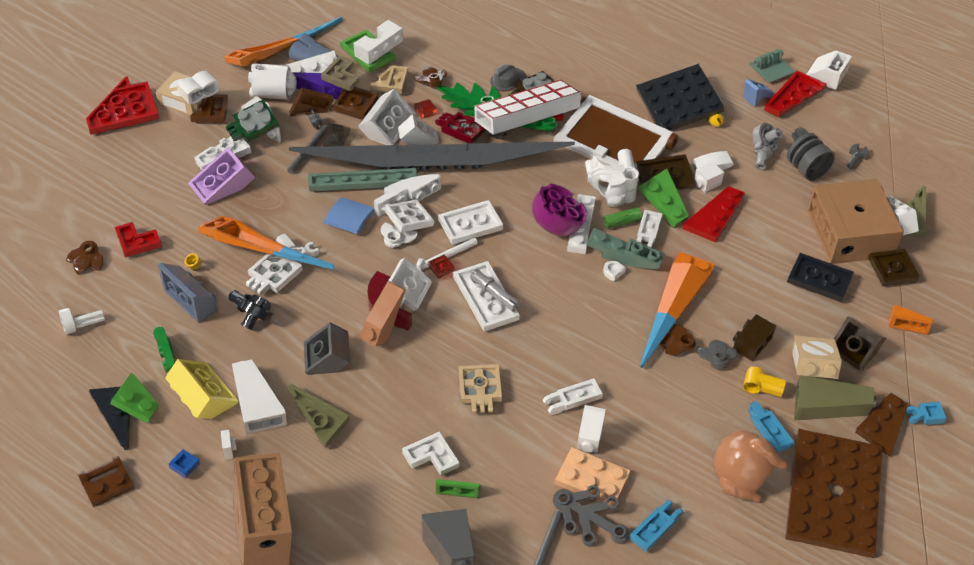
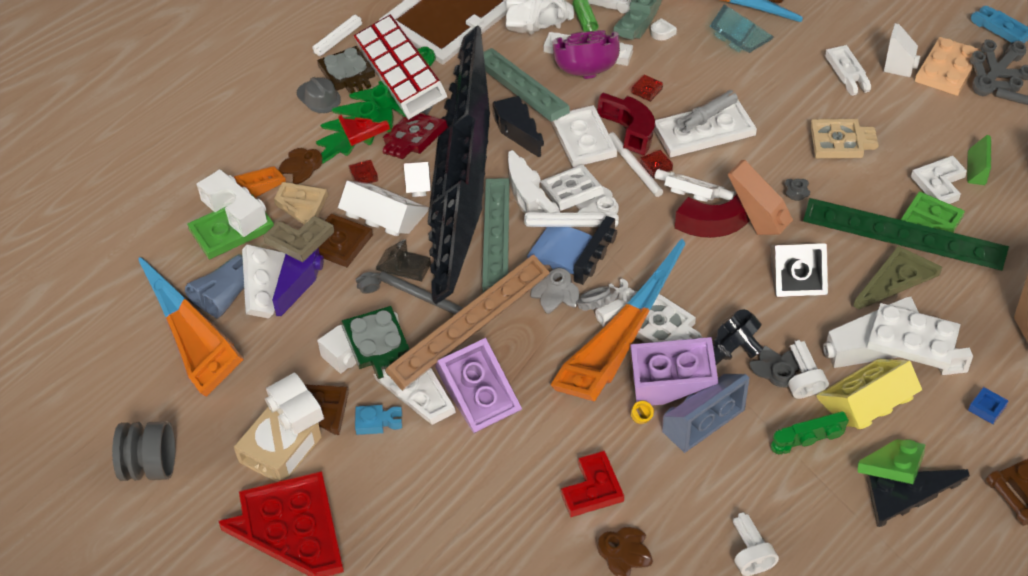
camera: 80 degrees left, 0 degrees up
white cylinder [248,64,297,100] -> none
reddish brown wing [289,88,334,117] -> none
none -> dark grey wheel [112,421,176,481]
none -> orange slope [233,166,286,198]
none -> white axle [313,15,362,56]
none -> red tile [338,115,390,146]
none -> dark azure plate [355,405,402,435]
none -> medium nougat plate [385,254,550,391]
none -> sand green plate [484,48,570,122]
none -> black slope [493,96,544,157]
none -> white axle [524,212,619,227]
none -> light grey plate [530,268,579,314]
none -> black plate [574,216,618,285]
none -> light grey gear [577,286,617,311]
none -> dark red arch [597,92,655,156]
none -> lavender slope [631,337,718,406]
none -> clear red plate [632,74,663,102]
none -> clear light blue slope [709,4,774,53]
none -> dark grey plate [749,346,800,388]
none -> dark grey plate [785,179,810,201]
none -> white piece [788,340,829,399]
none -> dark green plate [803,198,1009,271]
none -> white plate [867,303,961,371]
none -> bright green wing [901,191,965,233]

